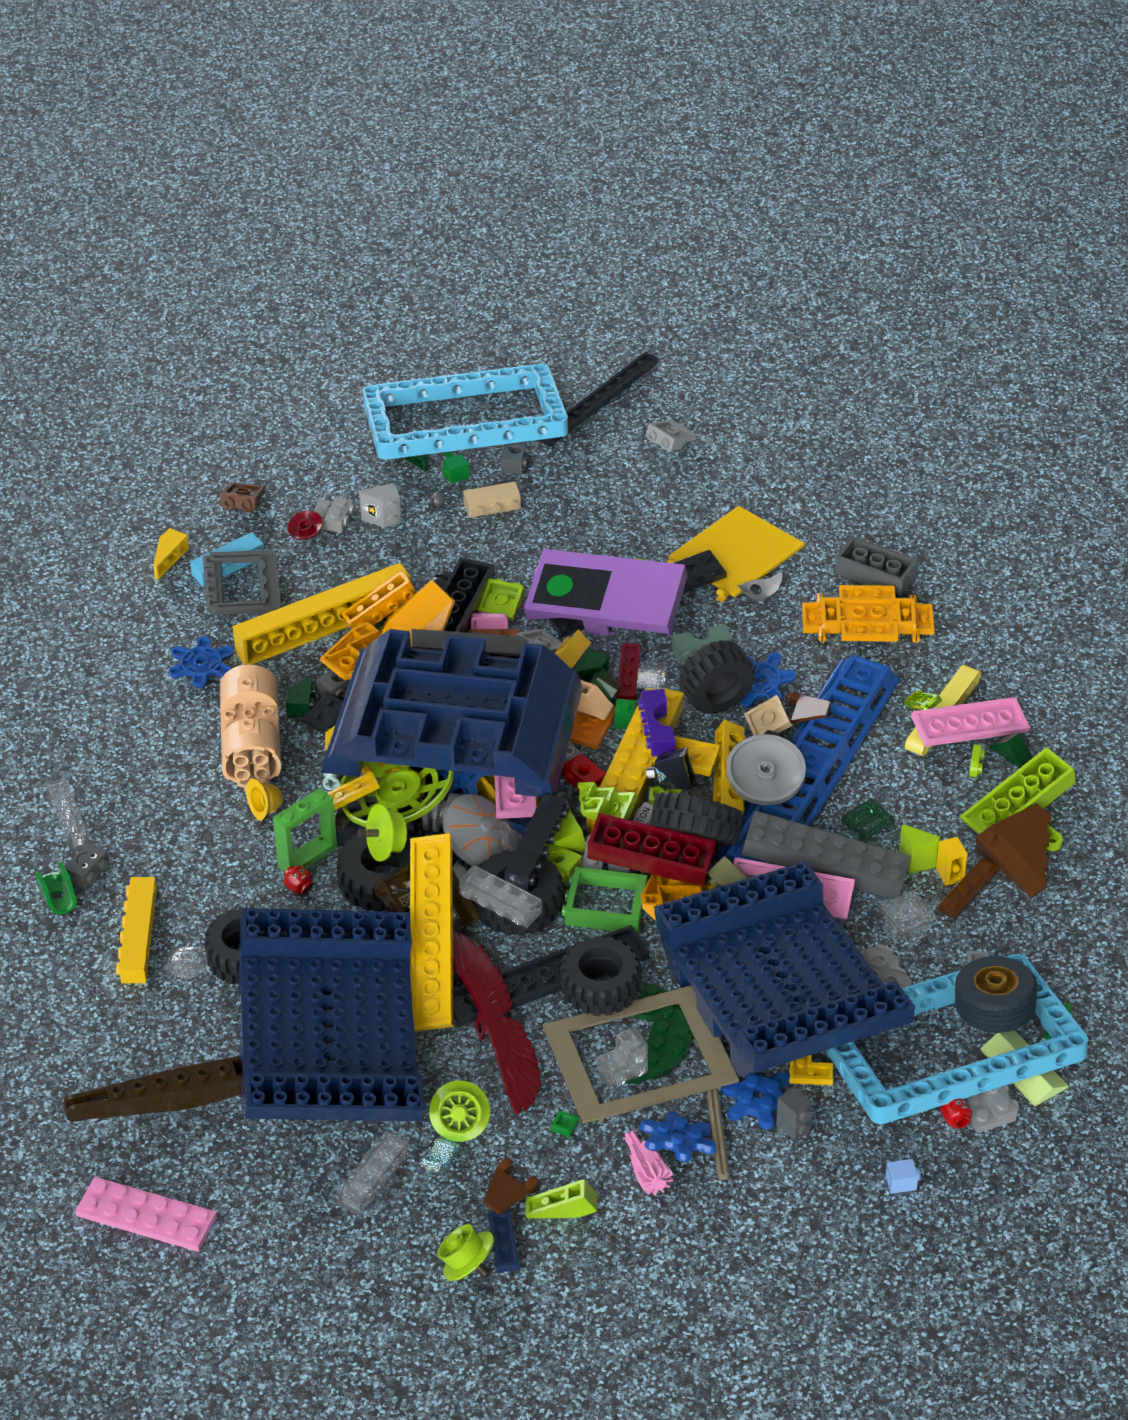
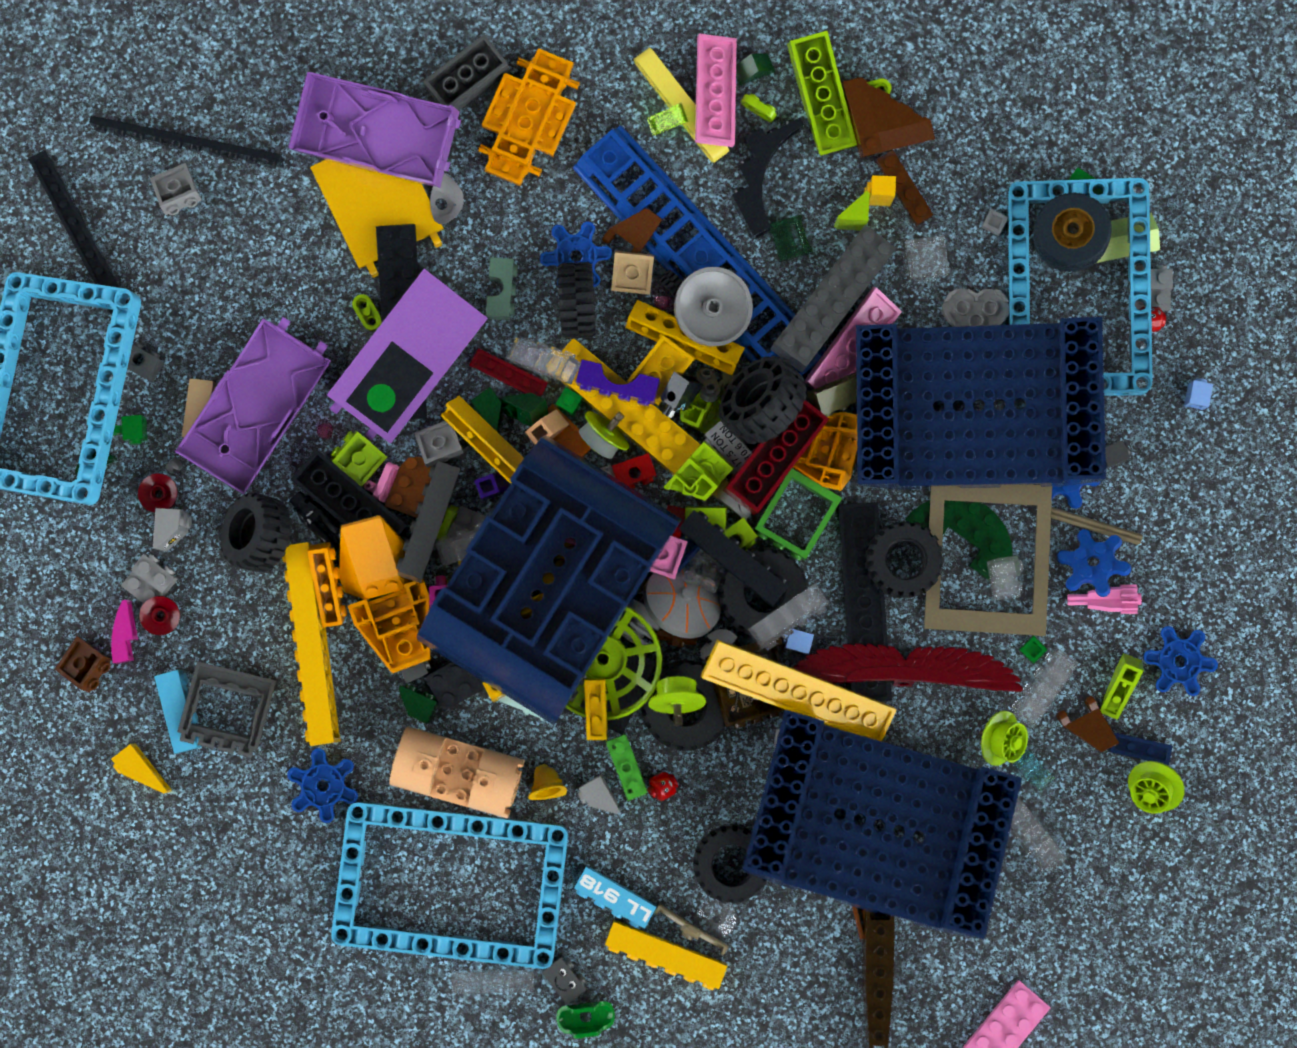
camera: 70 degrees left, 40 degrees up
none -> black plate [89,116,284,168]
none -> dark pink slope [111,600,138,664]
none -> dark red dish [138,473,178,513]
none -> medium lavender piece [175,317,331,495]
none -> black tyre [219,492,292,572]
none -> medium lavender piece [288,72,461,188]
none -> clear pink hinge [317,423,333,439]
none -> medium azure beam [331,802,568,969]
none -> medium azure brick [574,865,657,929]
none -> light grey slope [577,774,621,814]
none -> piece [579,411,629,459]
none -> dark tan plate [654,903,728,955]
none -> black arch [731,118,804,241]
none -> light blue brick [782,628,814,654]
none -> clear brick [1011,649,1079,729]
none -> blue plate [1143,626,1218,696]

